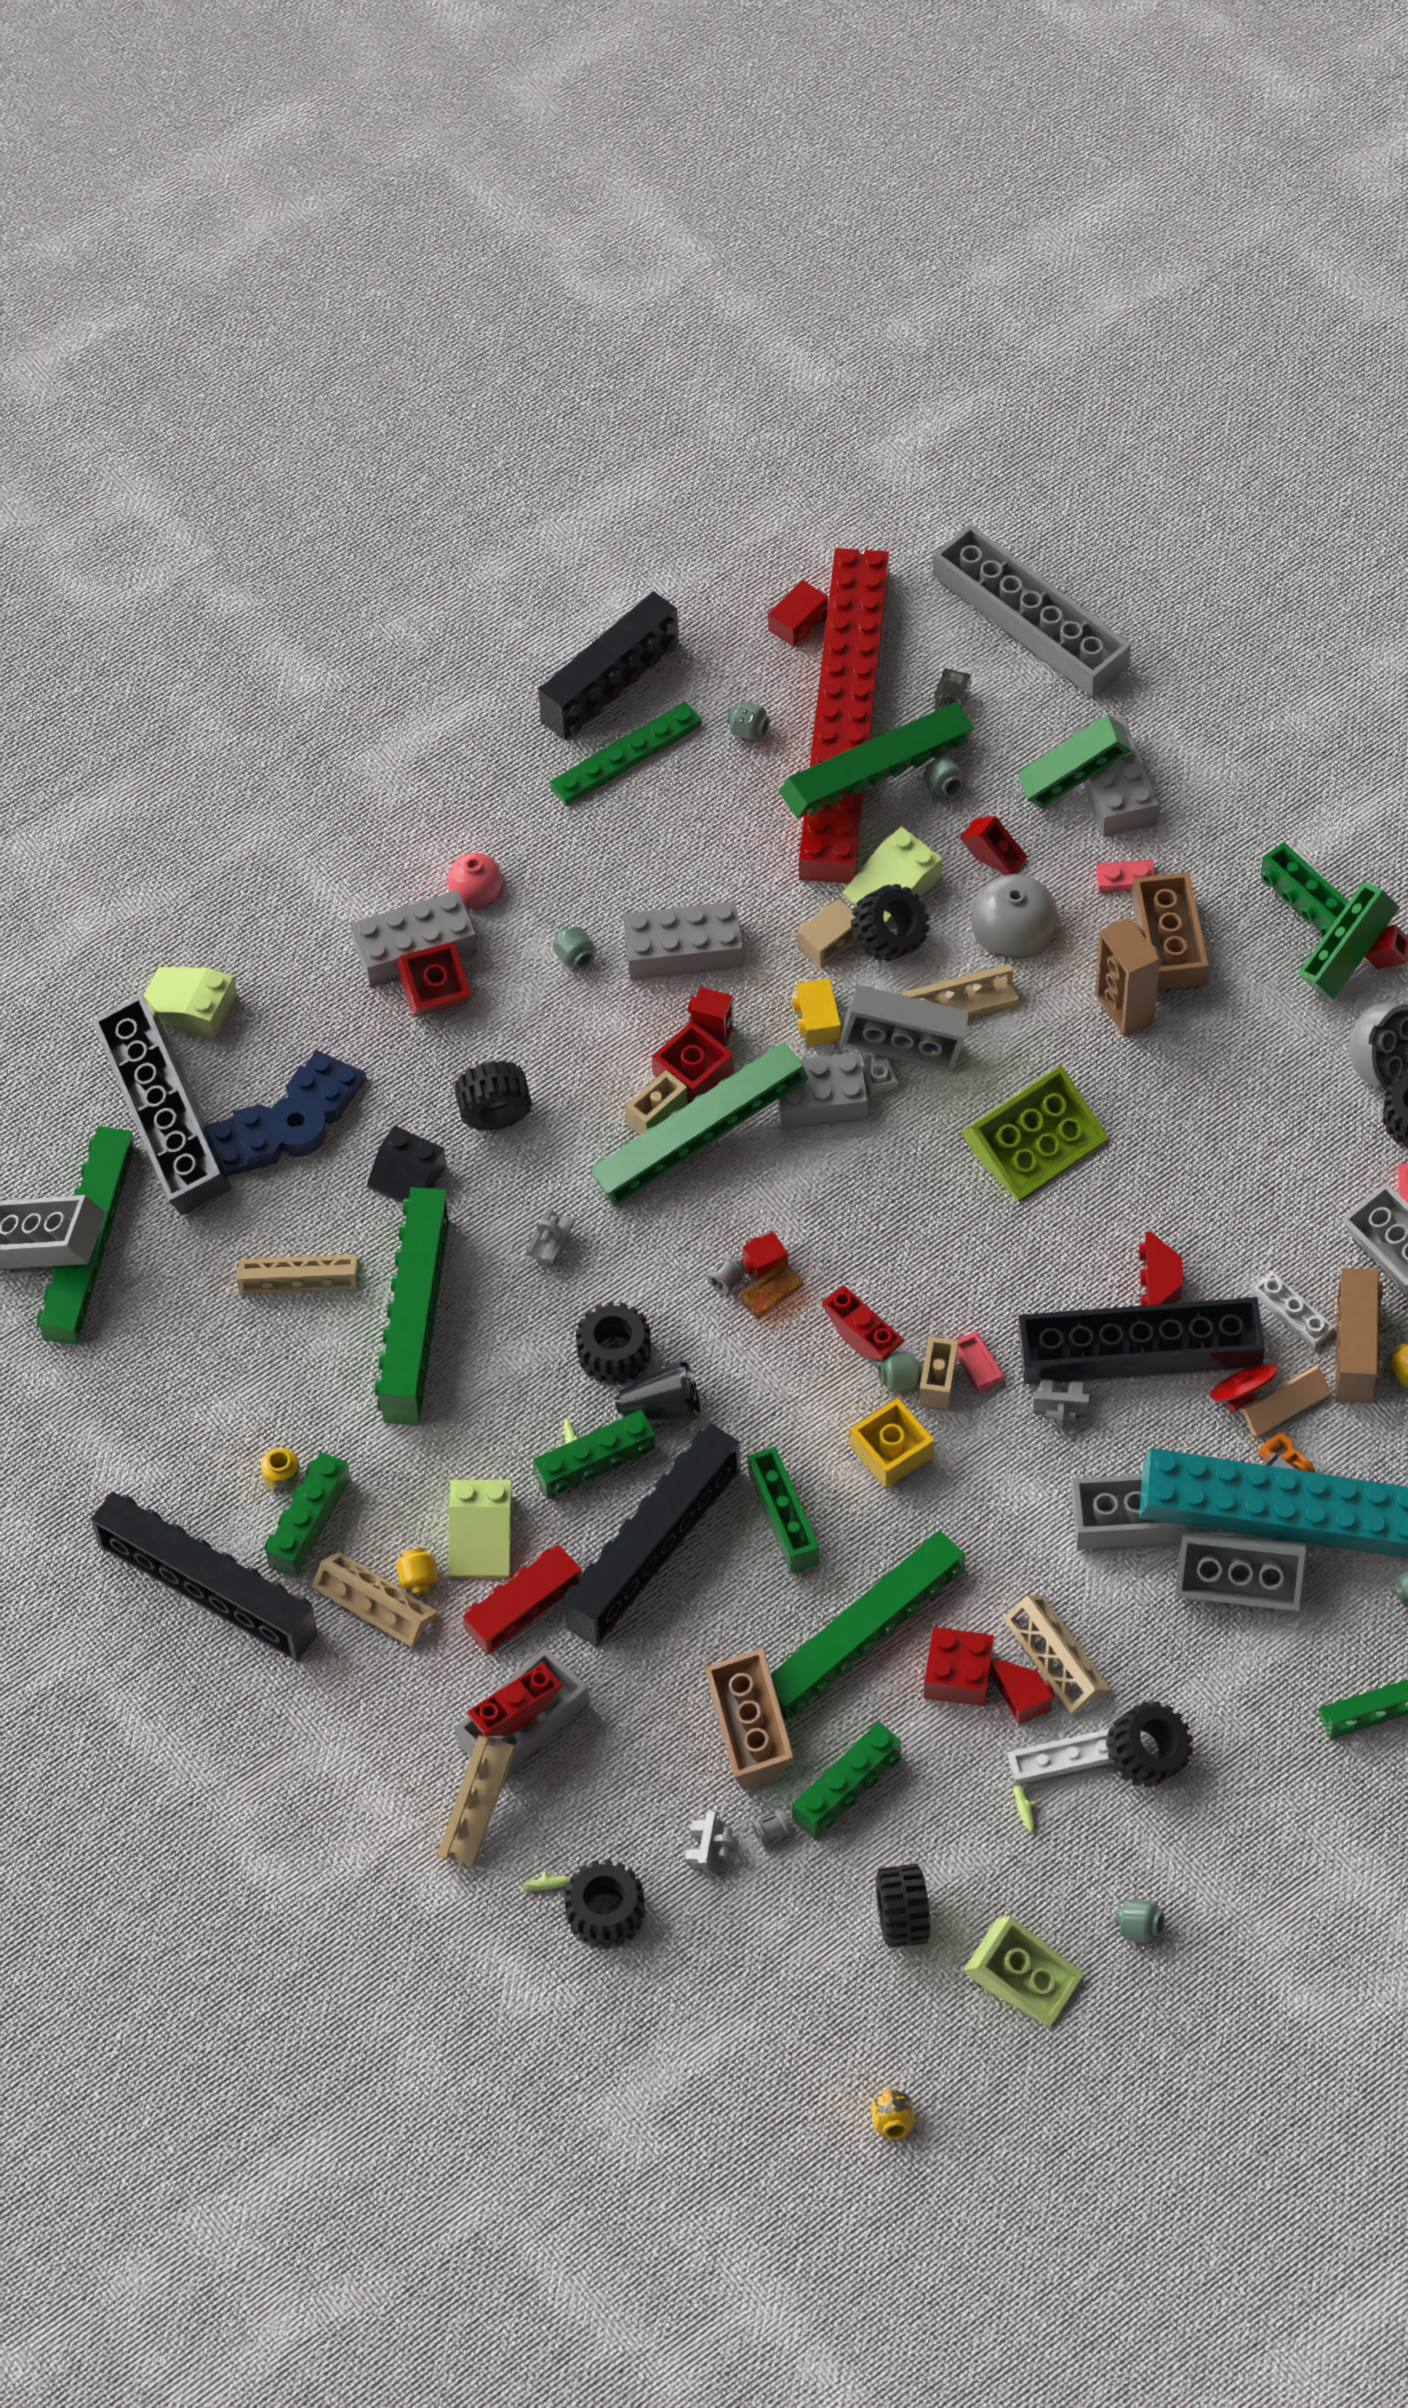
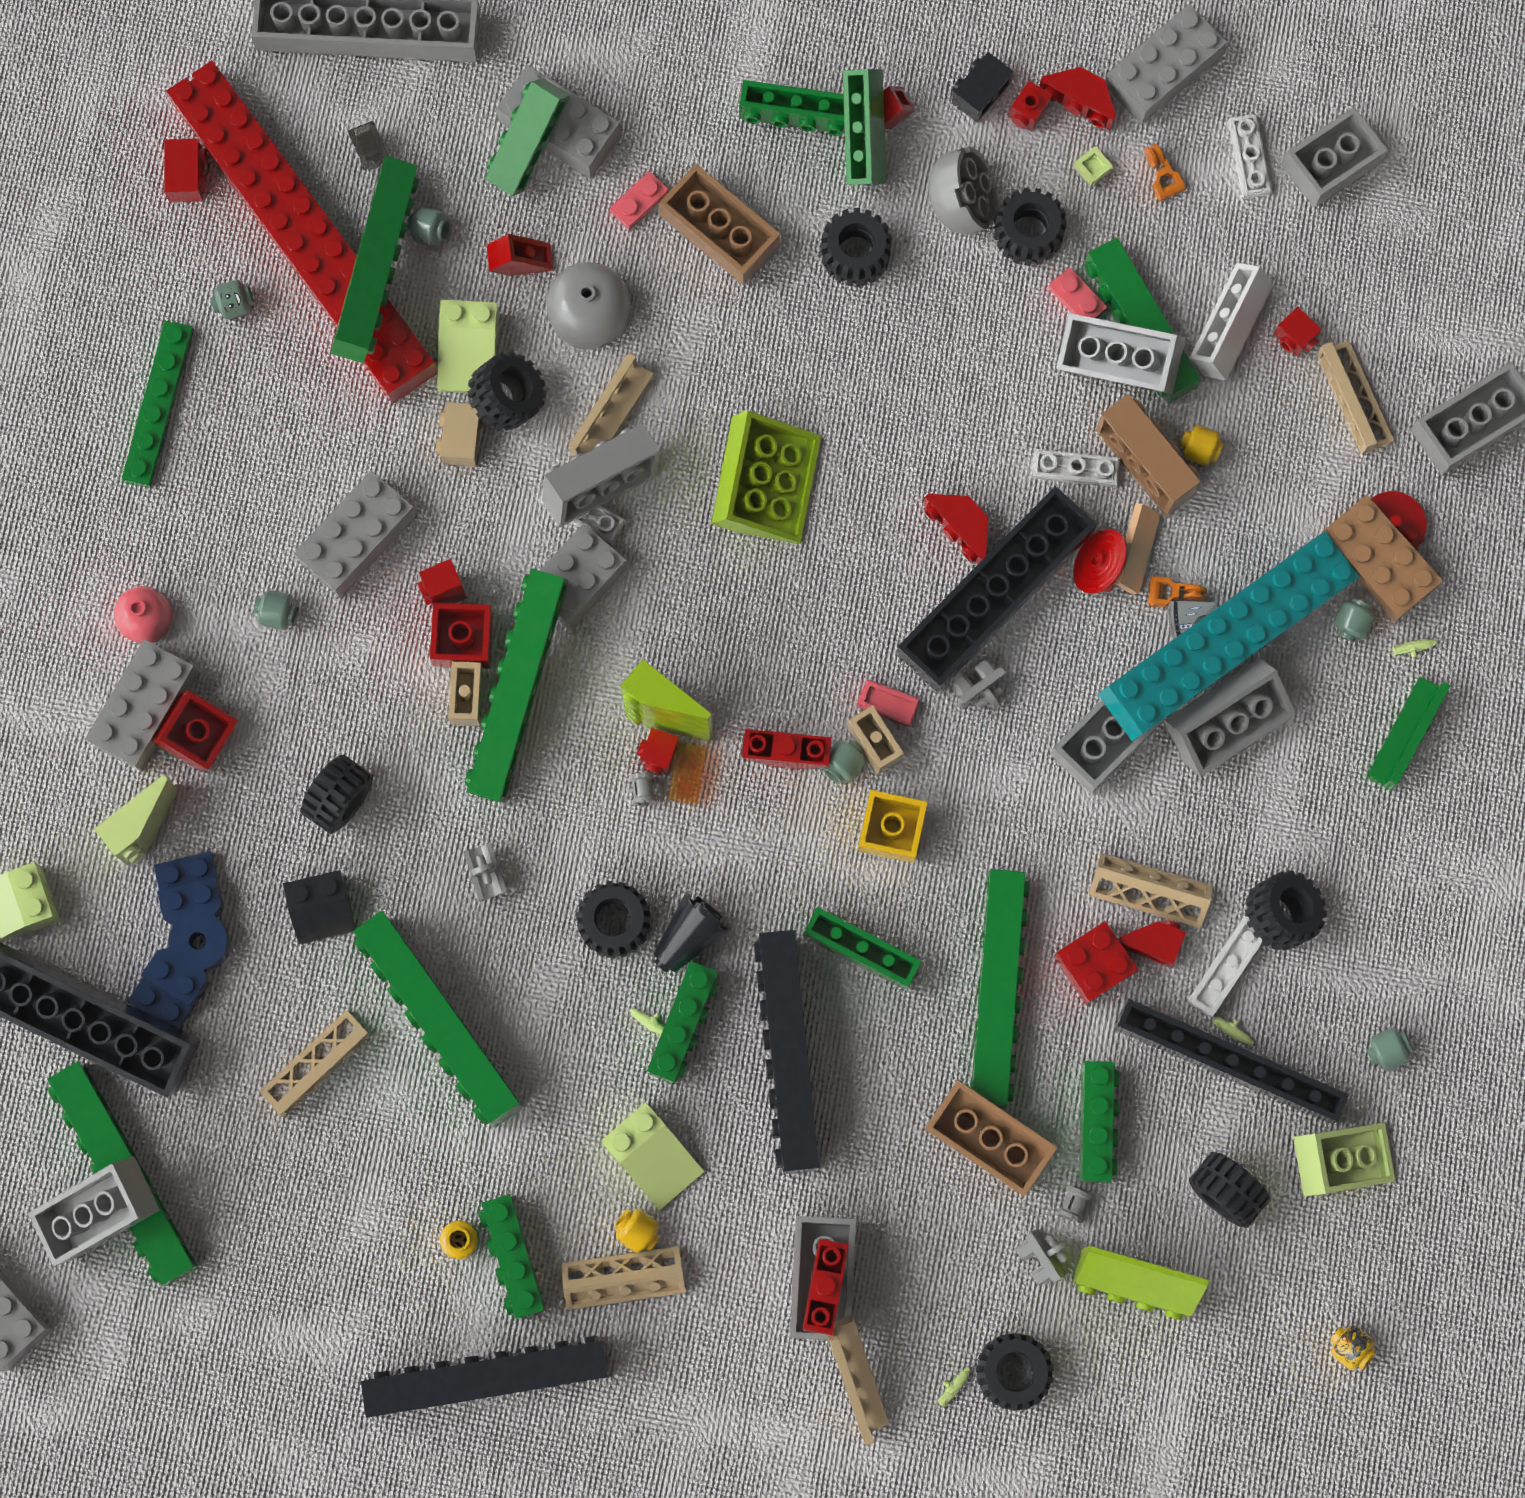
camera: 45 degrees left, 20 degrees up
red brick [463,1544,582,1655] -> none
black brick [538,591,679,740] -> none
yellow brick [791,978,841,1046] -> none
medium nougat brick [1095,917,1161,1037] -> none
none -> yellowish green slope [94,774,178,865]
none -> lime slope [620,659,713,742]
none -> black tyre [821,208,892,286]
none -> lime slope [1072,1246,1209,1321]
none -> black brick [1114,999,1349,1125]

